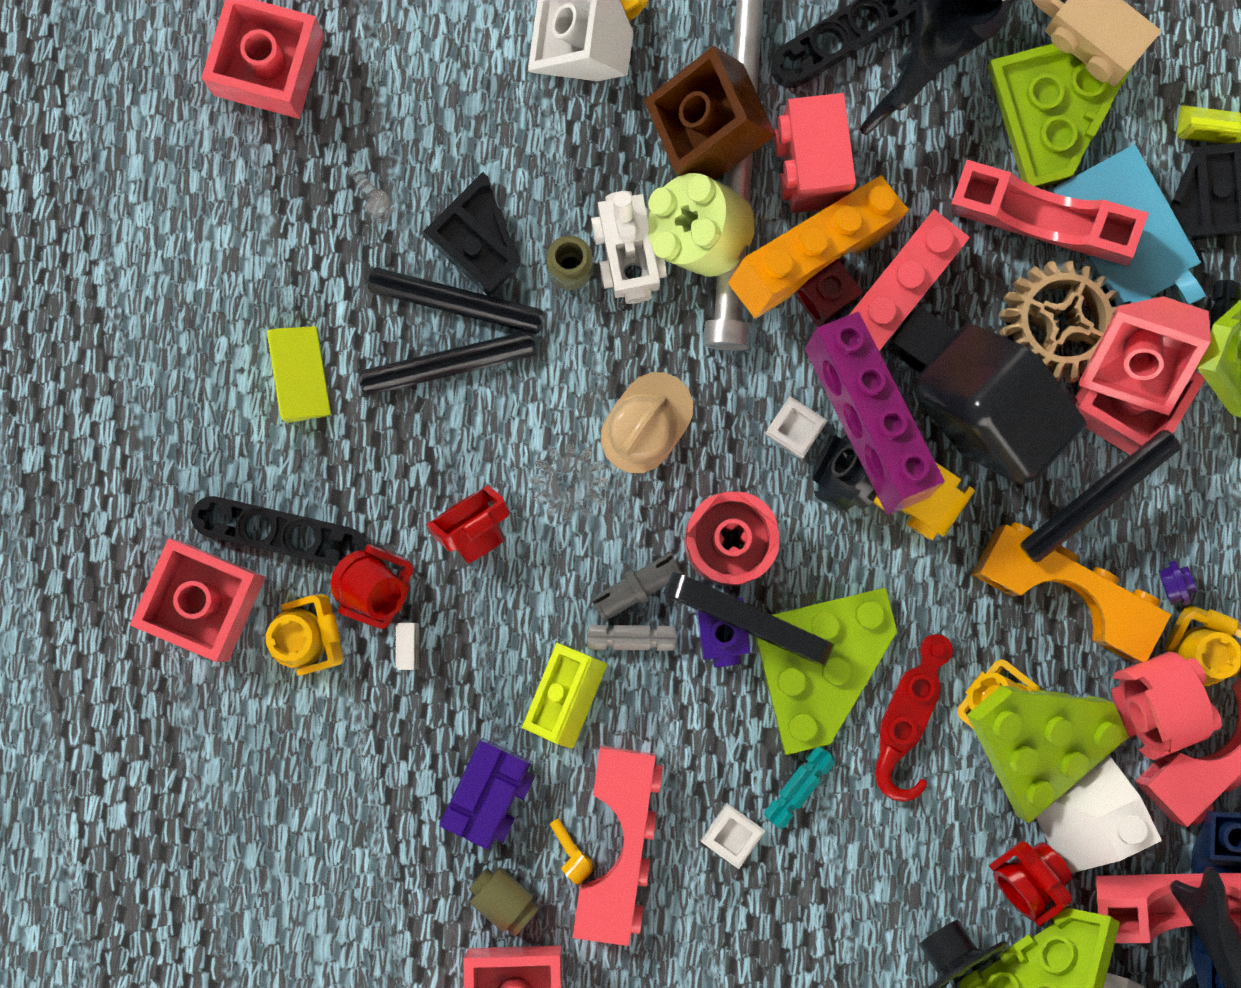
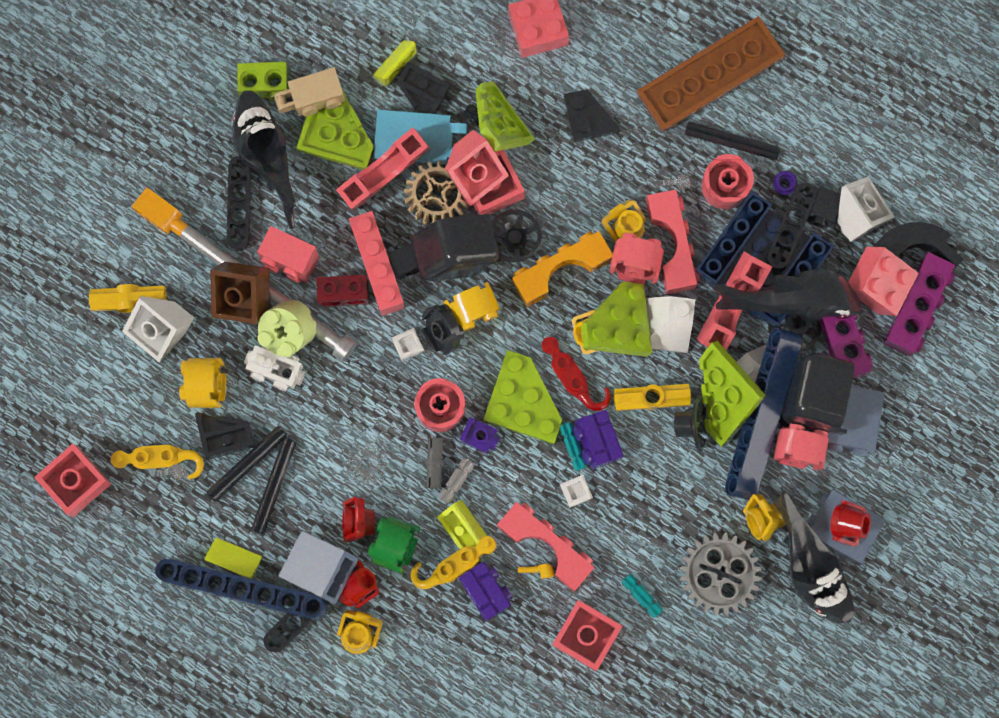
camera: 55 degrees left, 5 degrees down
coral brick [130,538,266,662] -> none
white tile [396,623,419,670] -> none
olive brick [469,866,539,937] -> none
olive brick [546,236,593,290] -> none
tan piece [601,372,693,473] -> none
black beam [663,572,834,667] -> none
light orange arch [728,175,909,319] -> none
magenta brick [805,311,945,516] -> none
red piece [989,841,1072,927] -> none
black axle [1020,430,1181,562] -> none
dark purple plate [1158,560,1197,606] -> none
none -> yellow piece [111,445,204,479]
none -> dark blue beam [155,559,328,621]
none -> yellow brick [179,358,226,408]
none -> brick [279,531,358,604]
none -> green brick [368,516,420,574]
none -> yellow piece [411,536,496,589]
none -> black wheel [492,209,542,262]
none -> dark purple brick [574,410,624,470]
none -> yellow piece [614,384,691,411]

